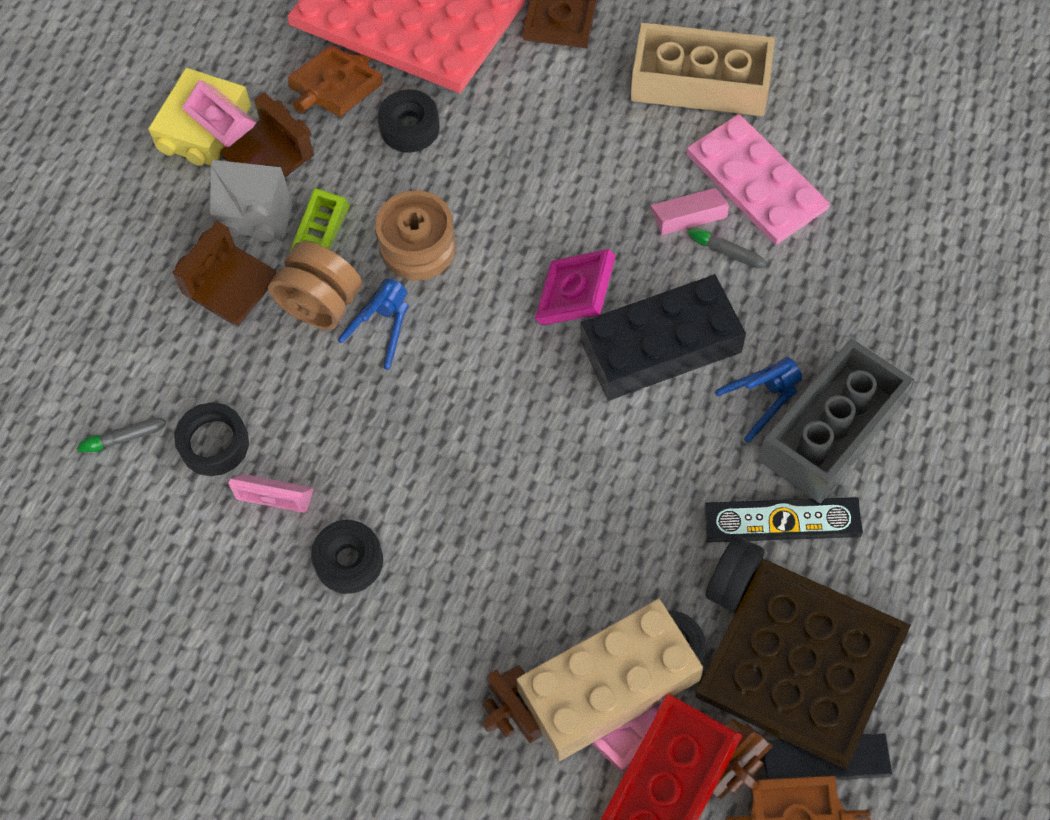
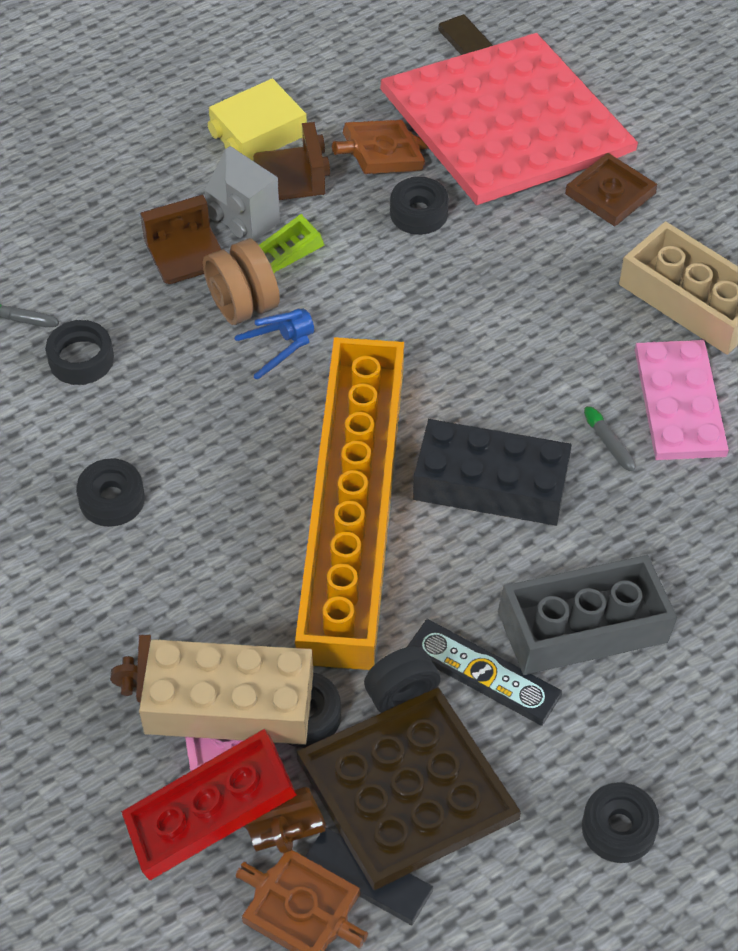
camera: 30 degrees right, 10 degrees down
bright pink slope [182,80,257,147] -> none
bright pink slope [228,474,313,513] -> none
medium nougat wheel [375,190,456,280] -> none
dark pink plate [535,249,616,325] -> none
bright pink slope [650,188,729,235] -> none
blue plant [715,357,802,442] -> none
none -> light orange brick [295,337,404,670]
none -> black tyre [582,782,659,863]

